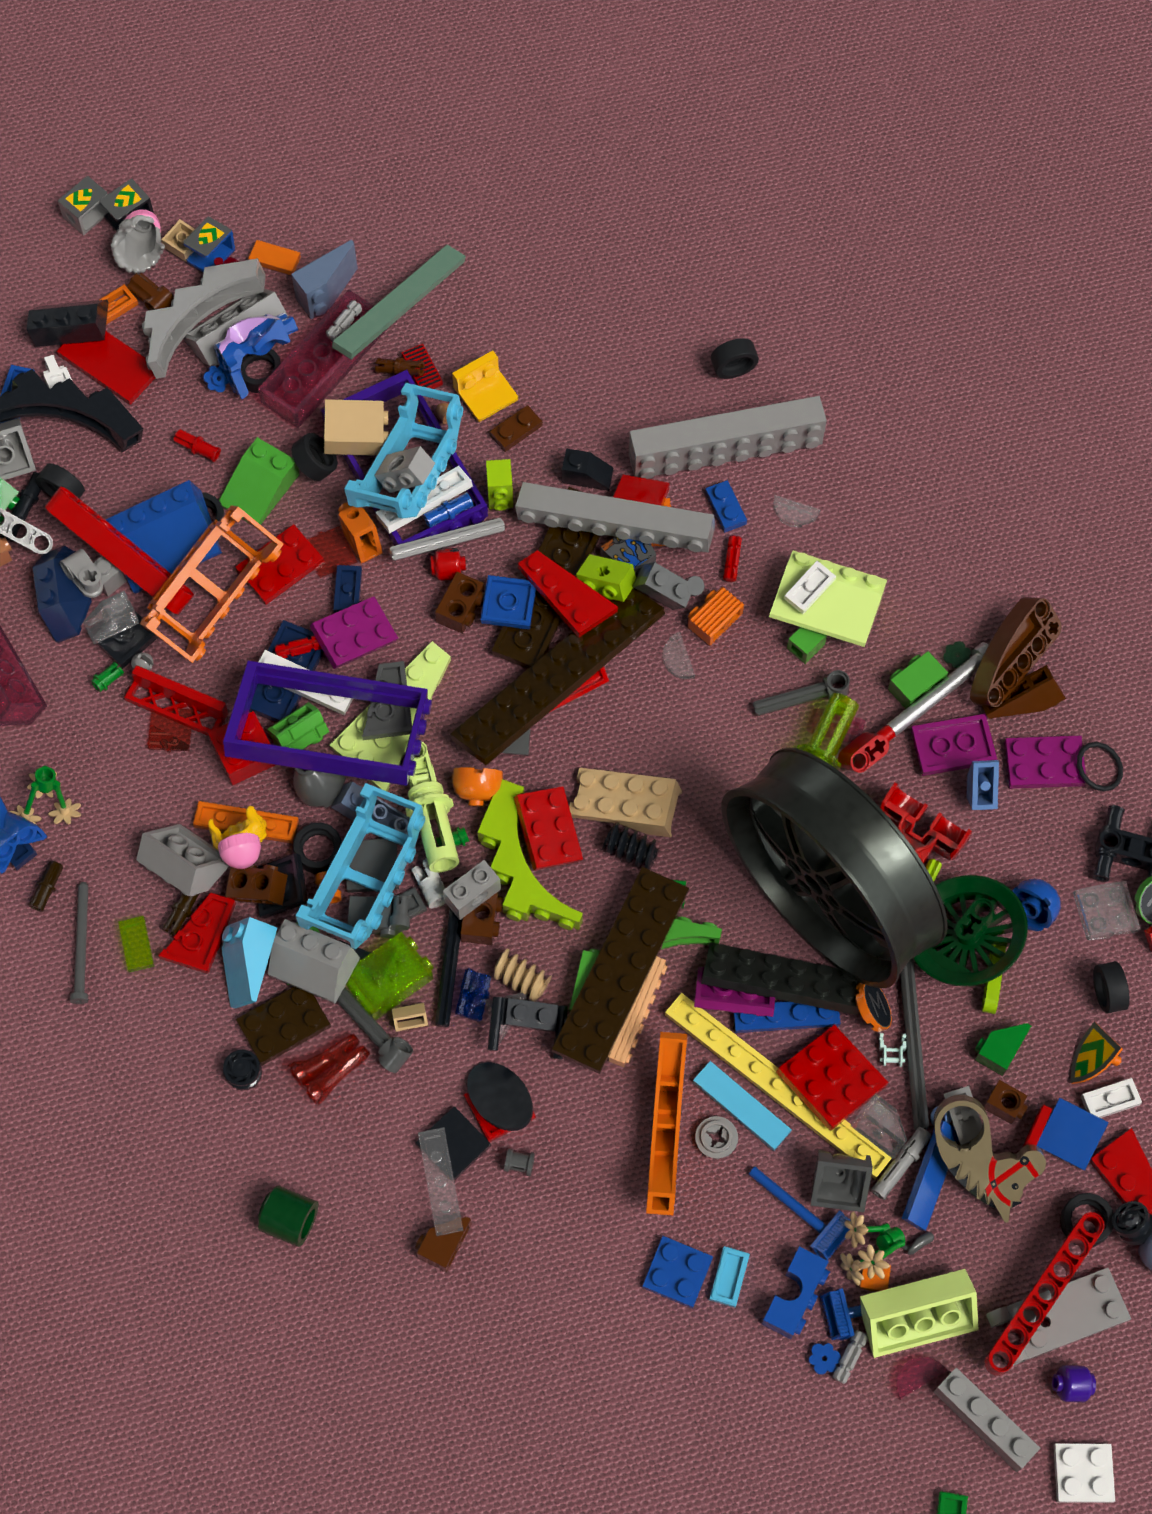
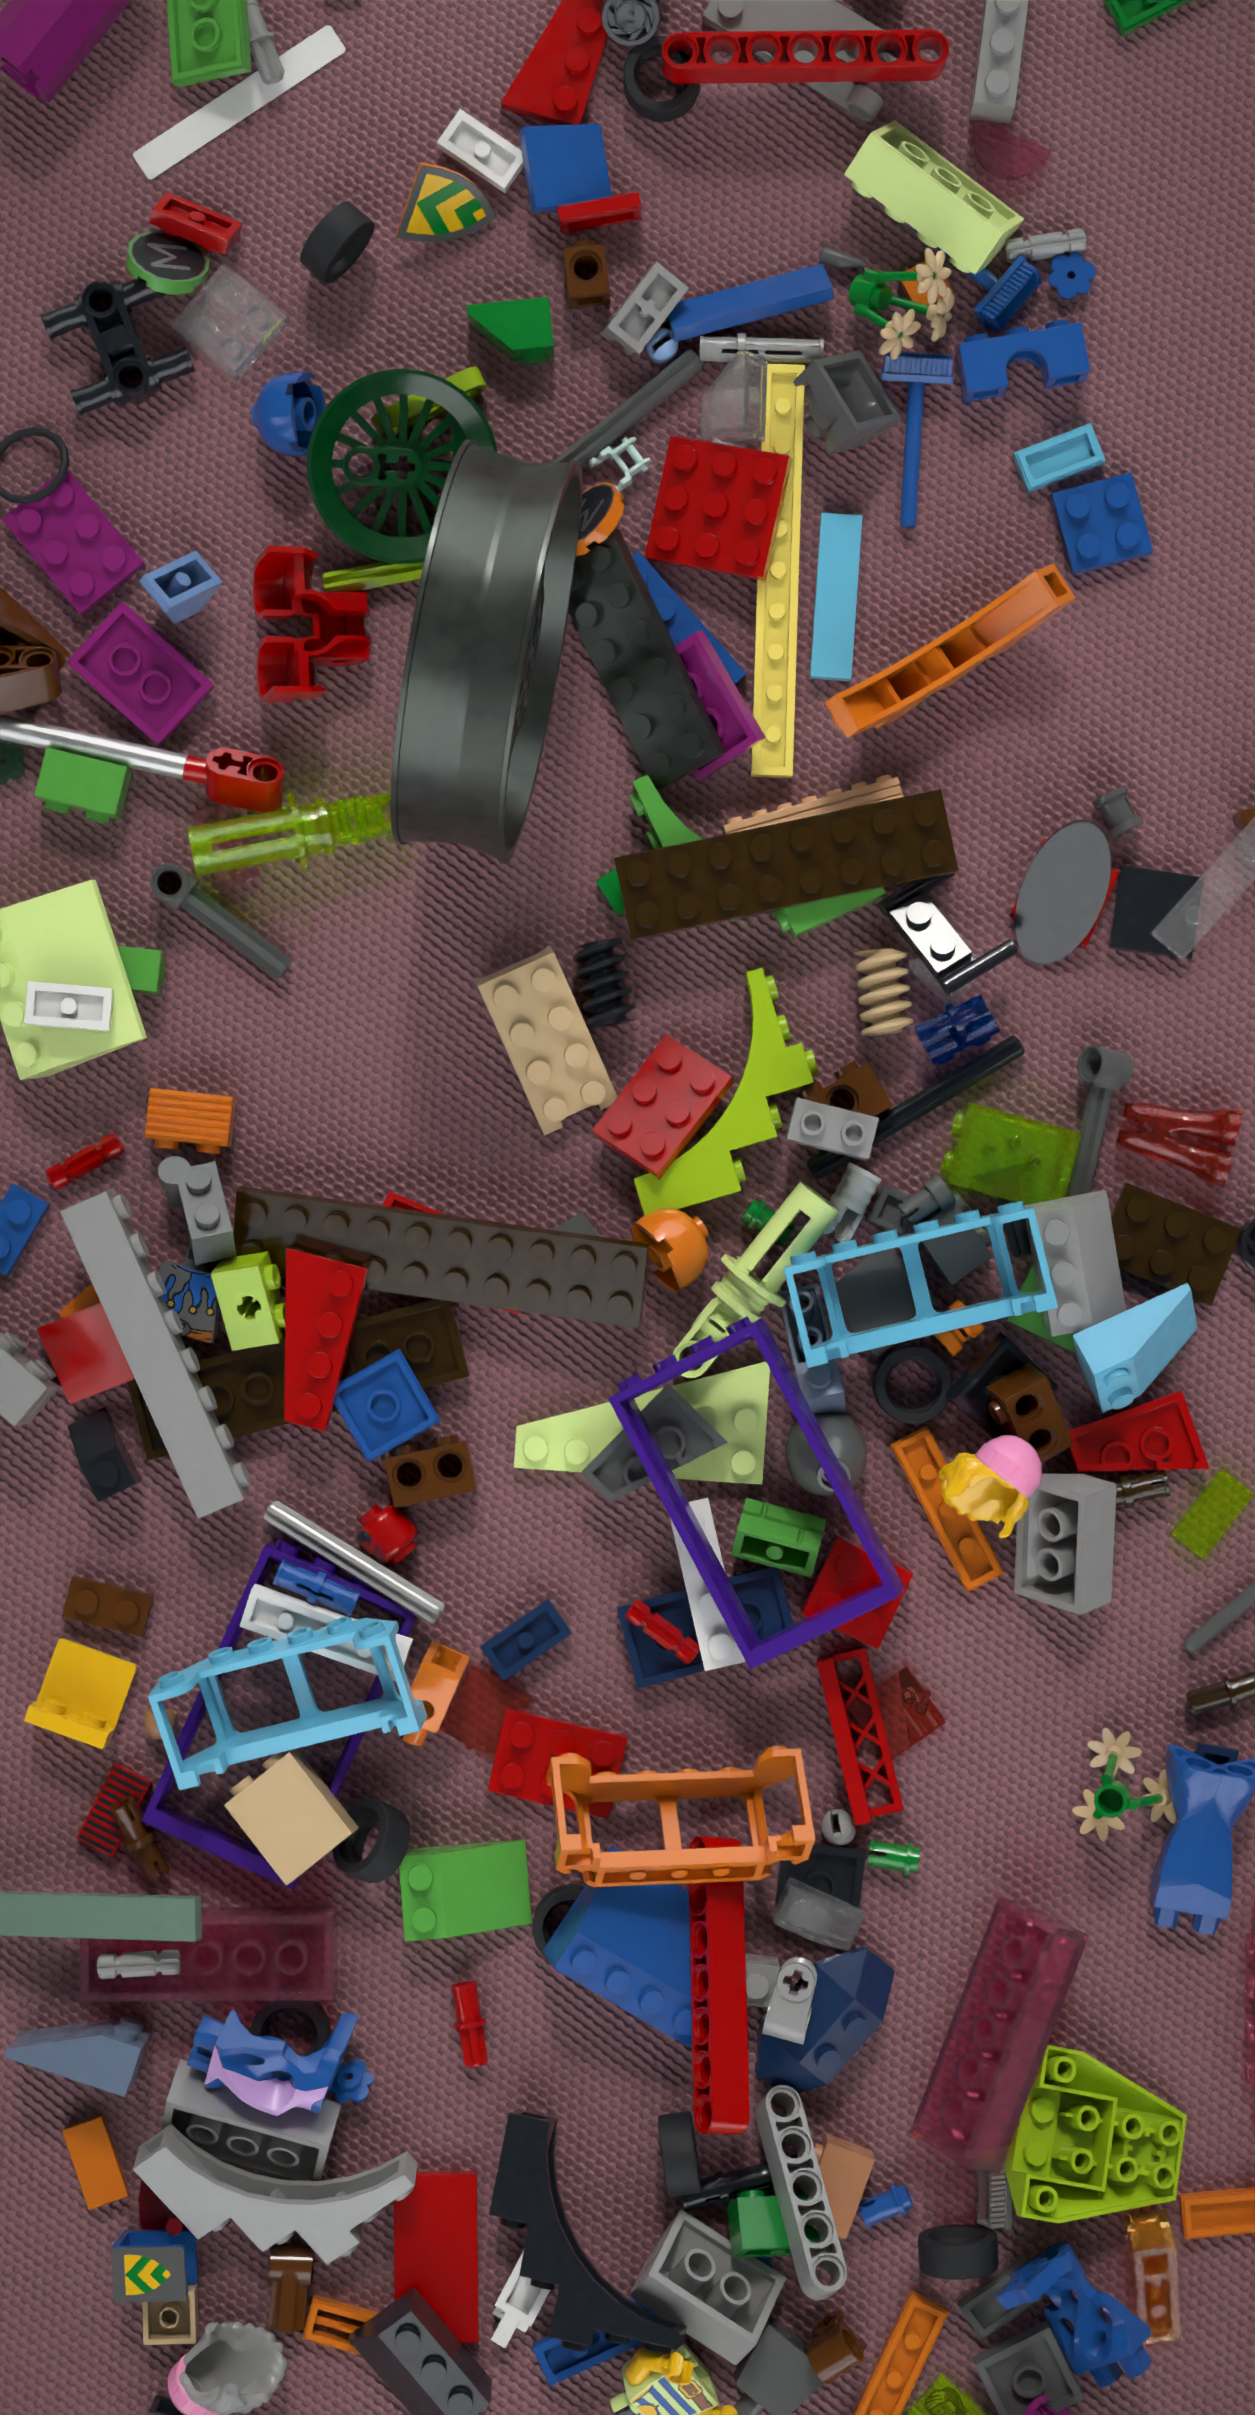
camera: 125 degrees left, 20 degrees up
magenta plate [310,596,398,669] -> none
light grey brick [374,446,435,493] -> none
tan piece [392,1003,428,1032] -> none
lime brick [486,459,513,511] -> none
clear tile [662,632,695,679] -> none
light grey gear [695,1116,738,1160] -> none
dark tan animal [934,1095,1046,1223] -> none

